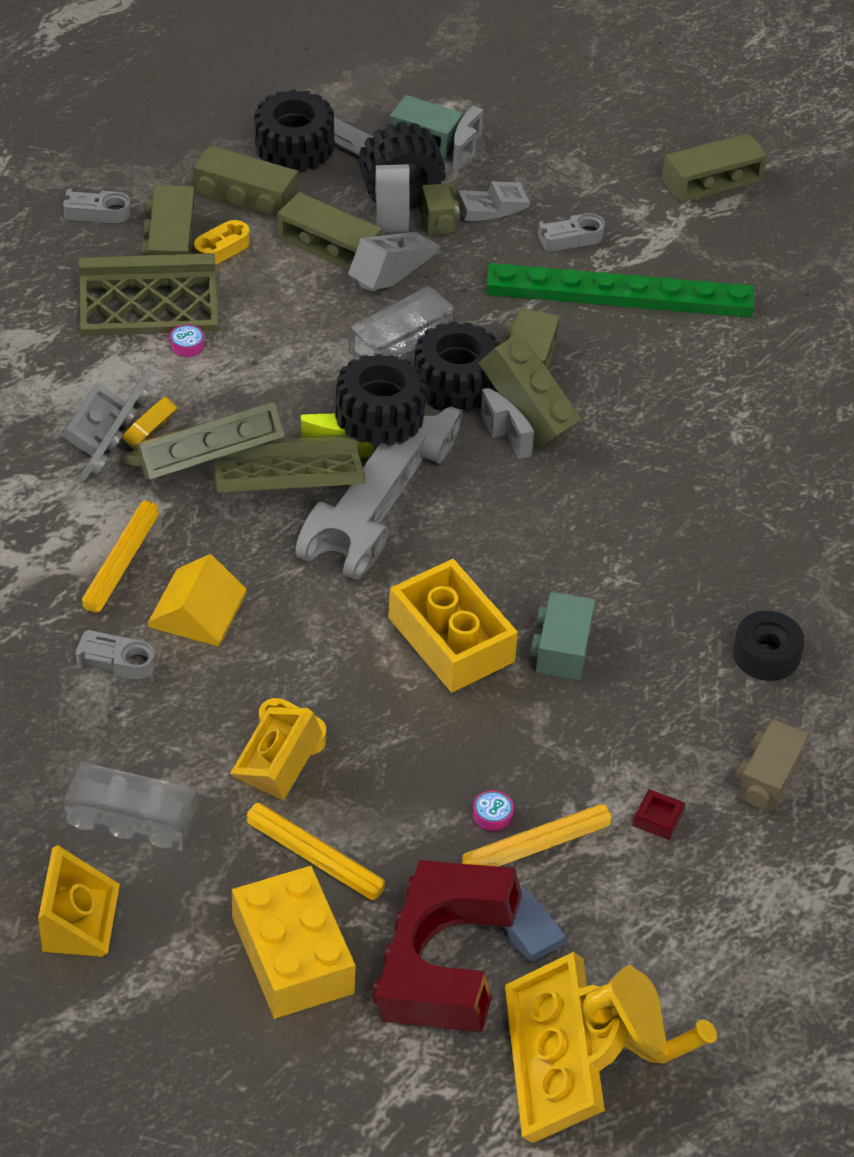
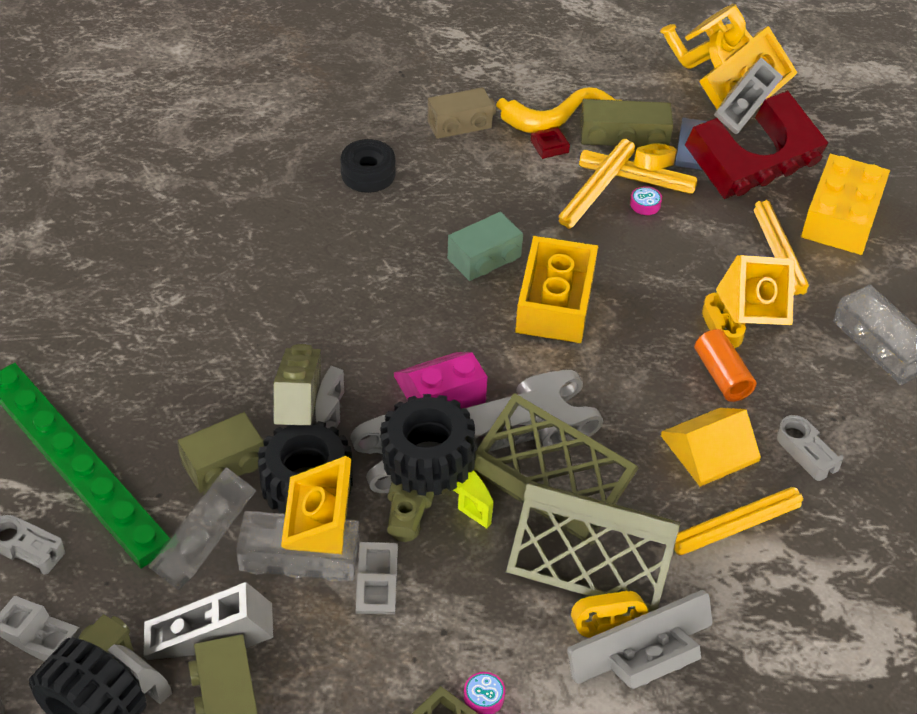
camera: 135 degrees left, 0 degrees up
none -> clear brick [148,467,256,590]
none -> yellow slope [281,456,351,554]
none -> light grey slope [356,542,398,614]
none -> dark pink slope [394,352,488,409]
none -> yellow animal [496,87,622,133]
none -> yellow axle [559,139,635,229]
none -> olive brick [580,99,673,147]
none -> yellow beam [633,143,677,170]
none -> orange pin [694,329,757,402]
none -> light grey slope [714,57,783,134]

